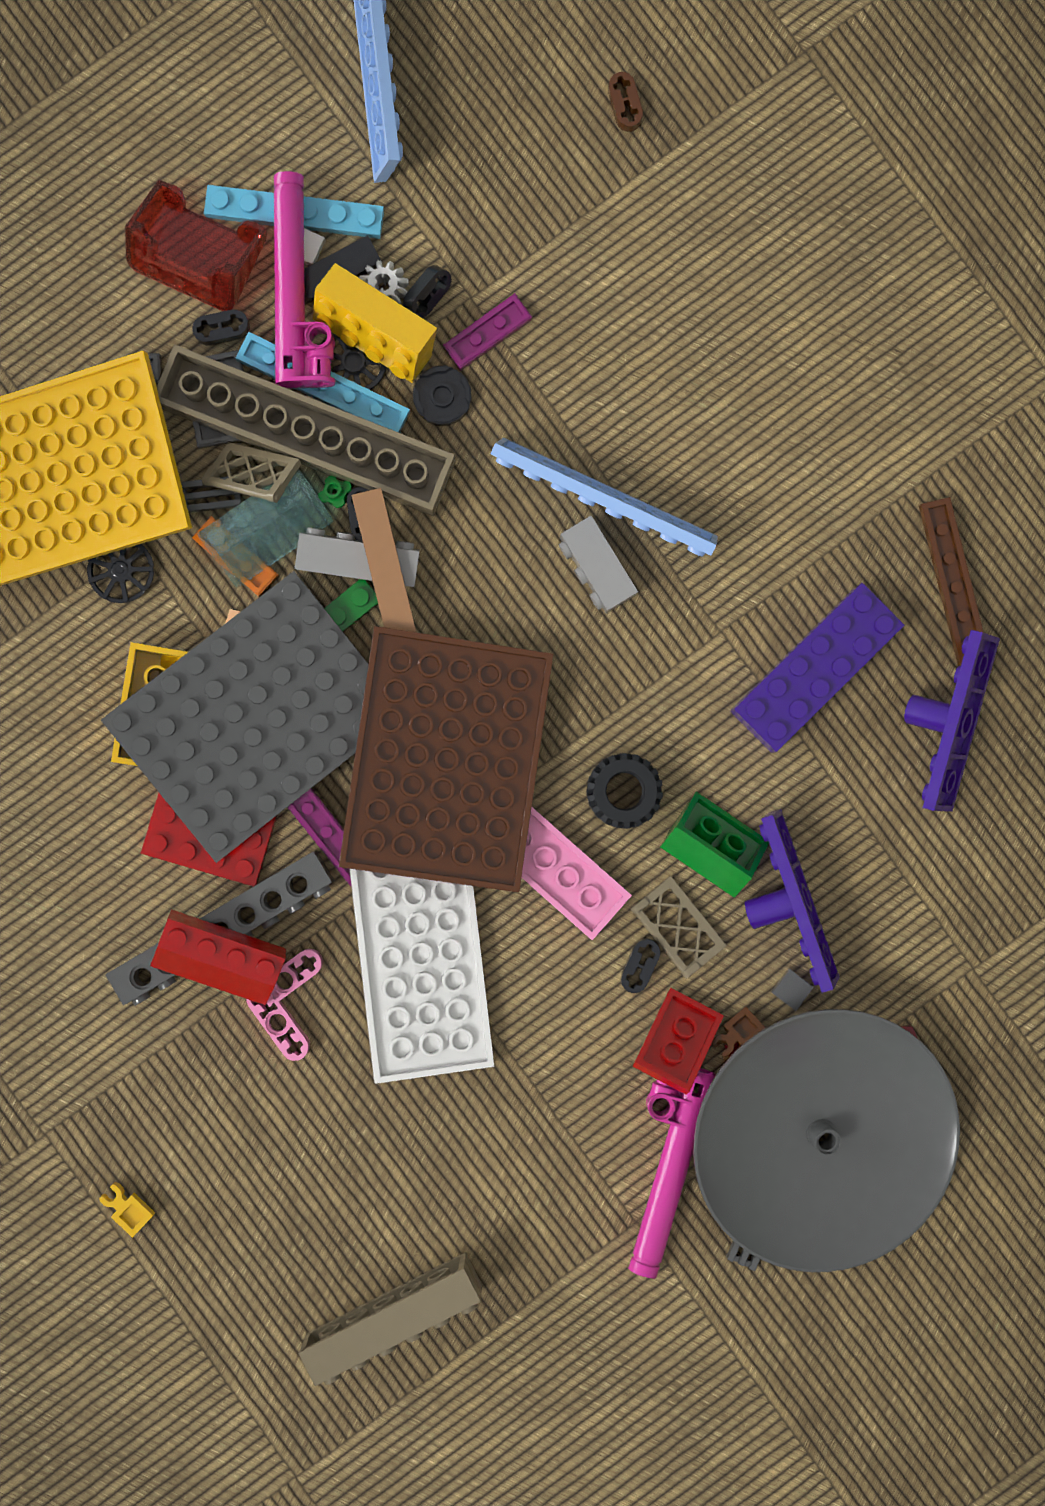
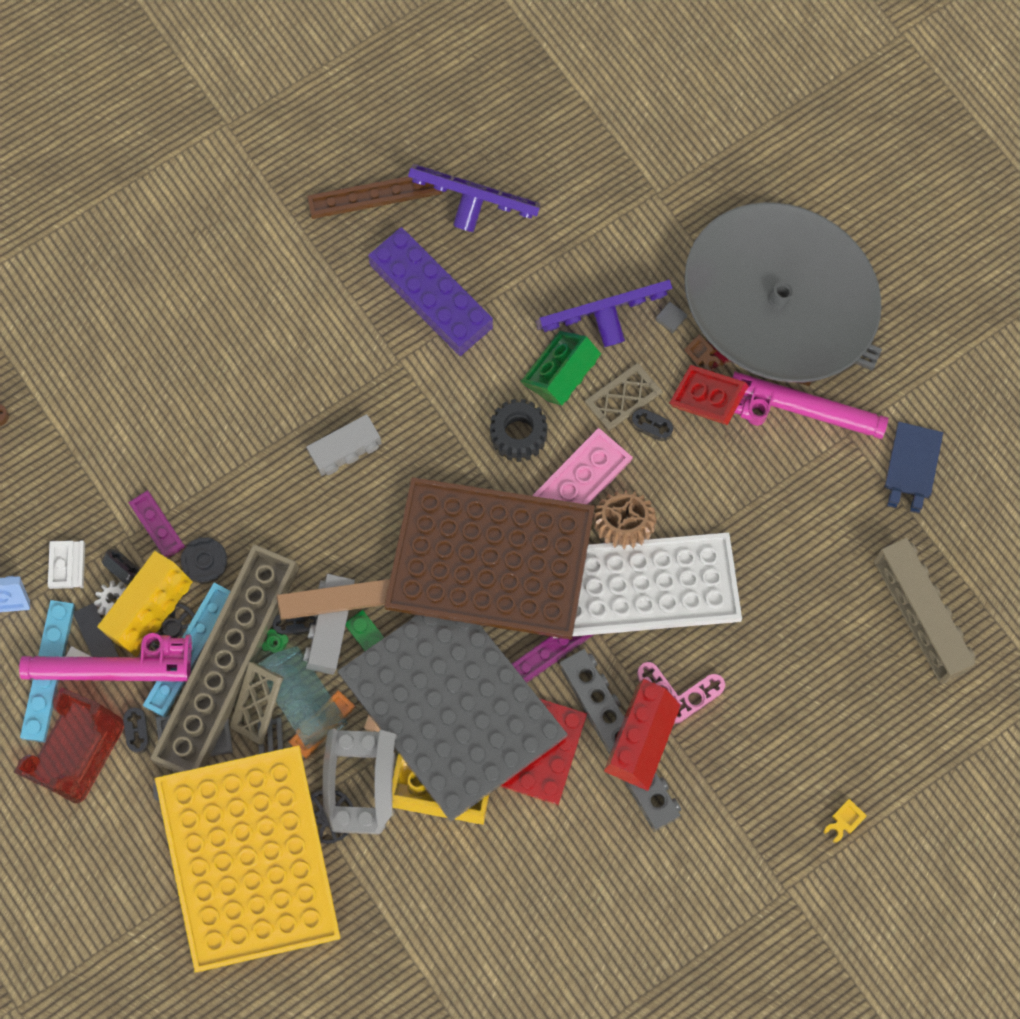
camera: 85 degrees left, 15 degrees down
light blue plate [491,438,718,557] -> none
none -> white plate [48,541,85,589]
none -> light grey wedge [322,728,397,835]
none -> medium nougat gear [593,490,657,549]
none -> dark blue tile [884,422,944,514]

